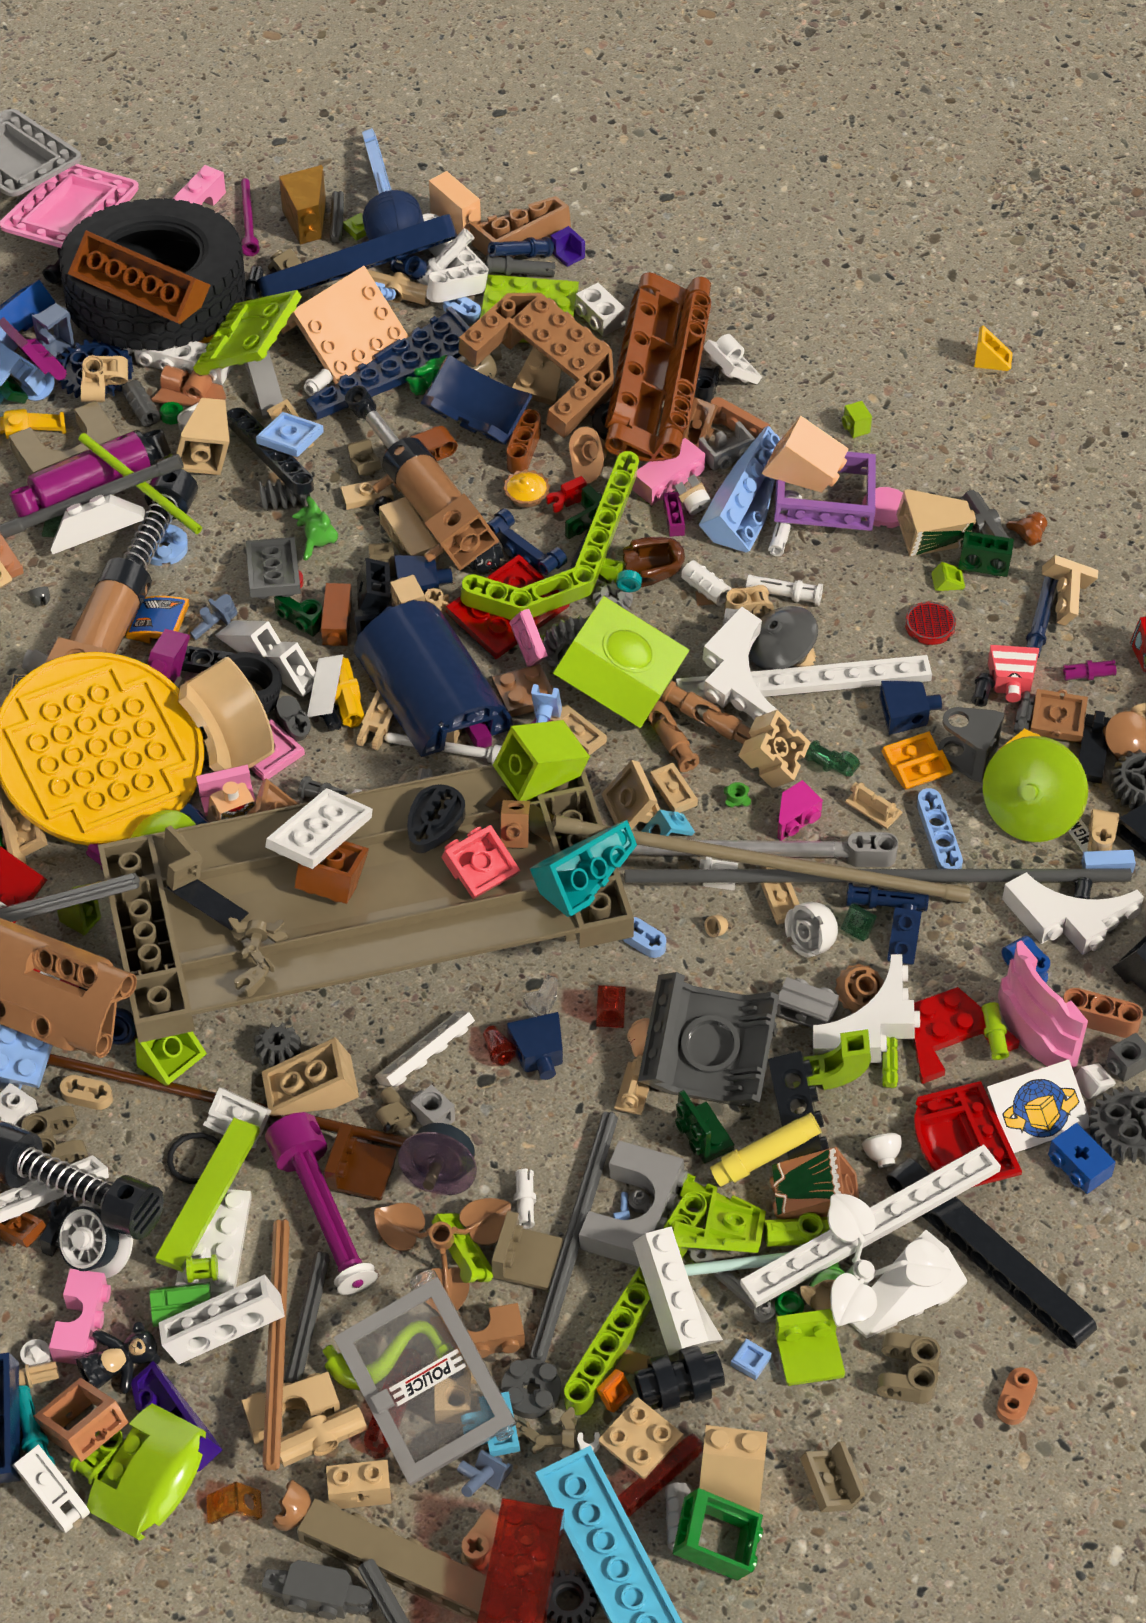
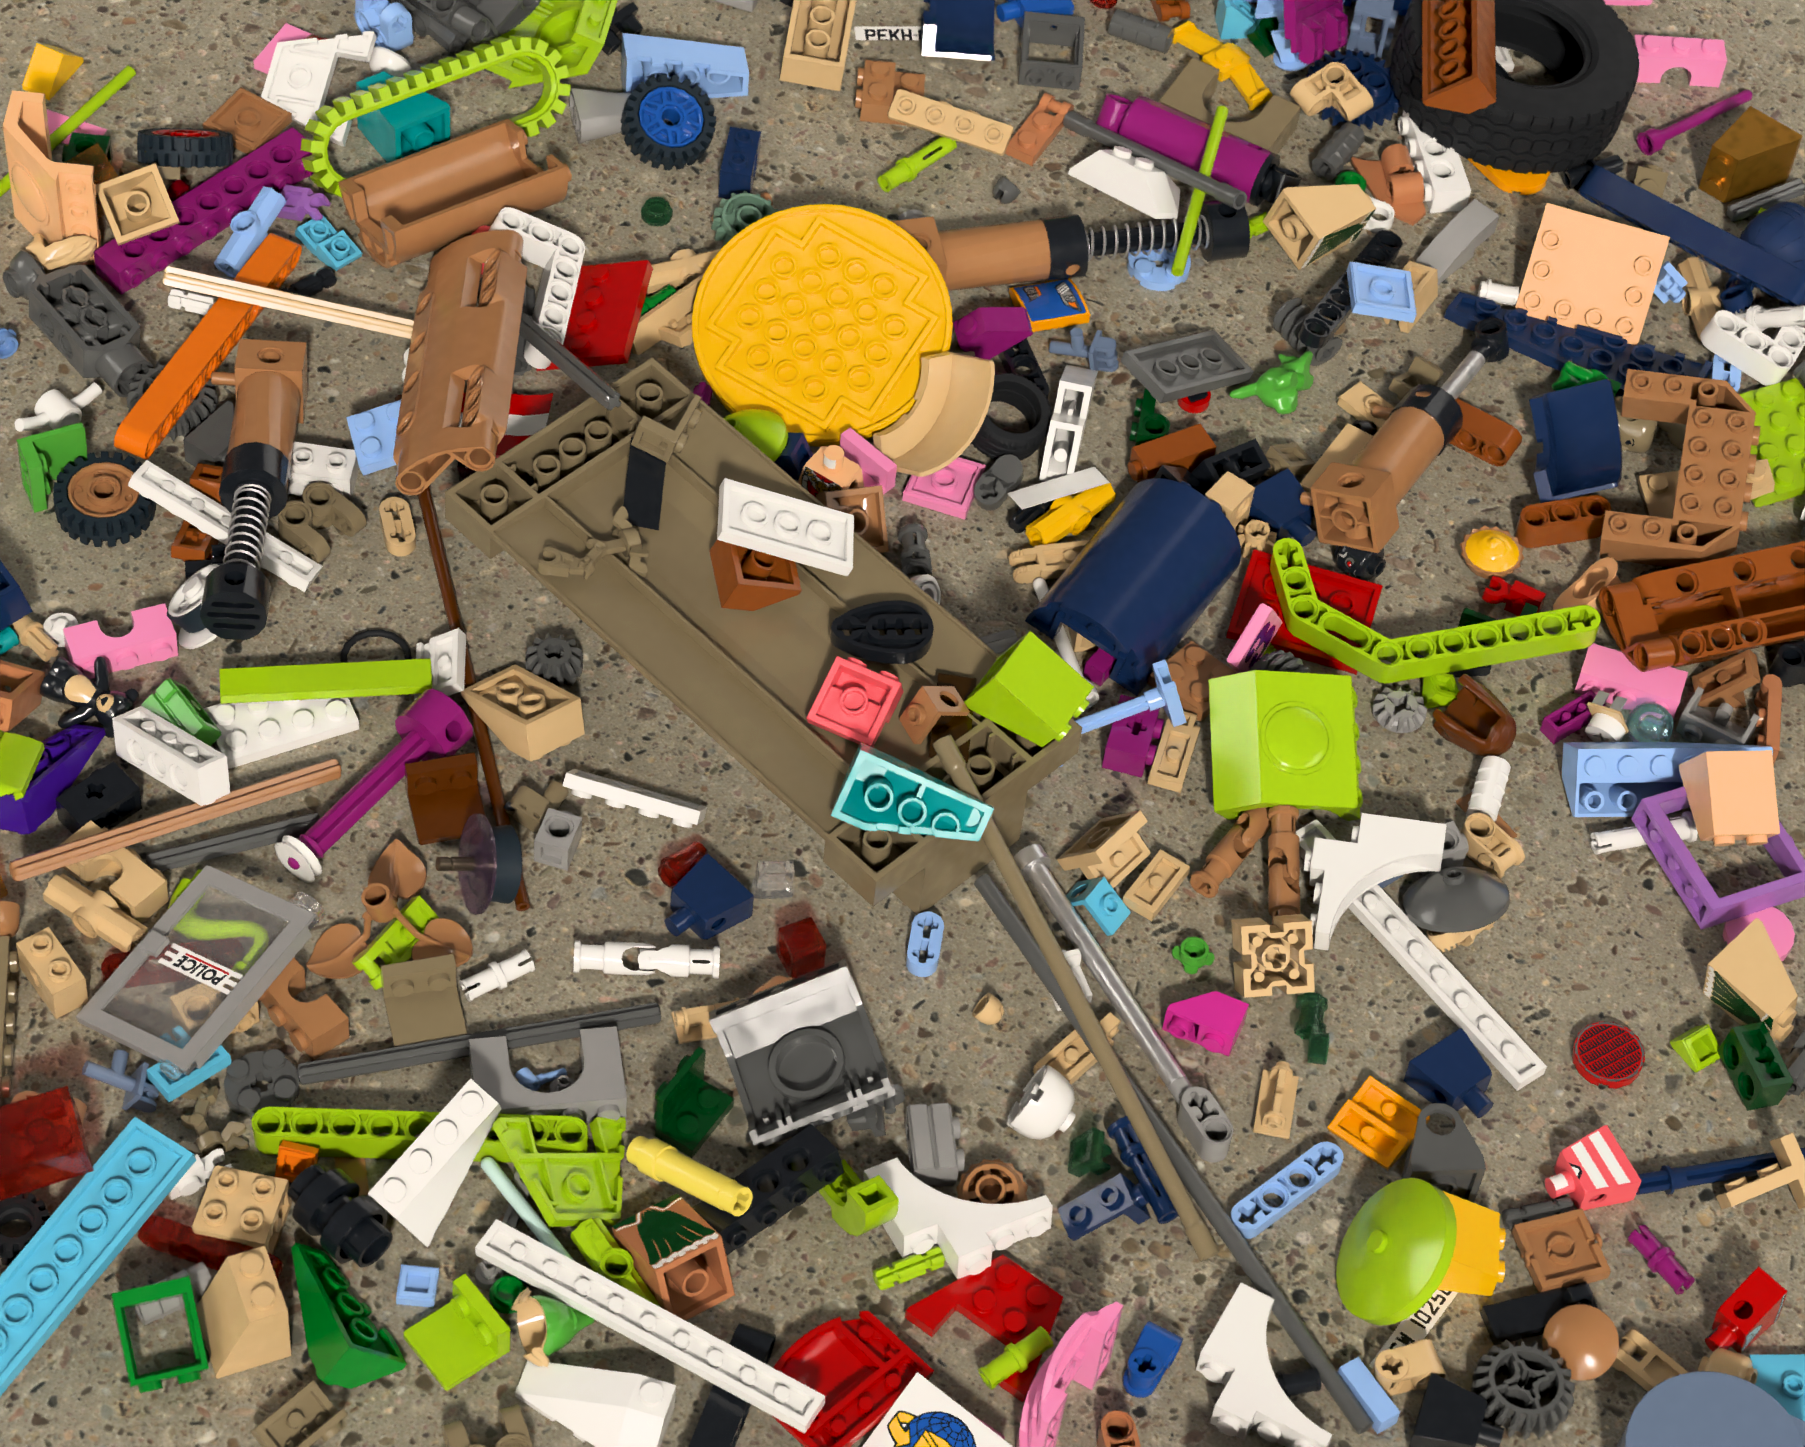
camera: 55 degrees right, 0 degrees up
lime slope [135,1031,207,1086] -> none
lime bush [186,1254,218,1283] -> none
lime hinge [193,290,302,375] -> none
dark blue plate [487,508,567,575] -> none
teal tile [616,570,642,592] -> none
white pin [746,574,823,606] -> none
white plant [828,1194,951,1327] -> none
white brick [862,1133,902,1168] -> none
black pin [971,673,995,707] -> none
none -> black brick [55,761,142,834]
none -> green wedge [291,1243,407,1389]
none -> white piece [573,940,720,979]
none -> clear light blue piece [1626,702,1674,742]

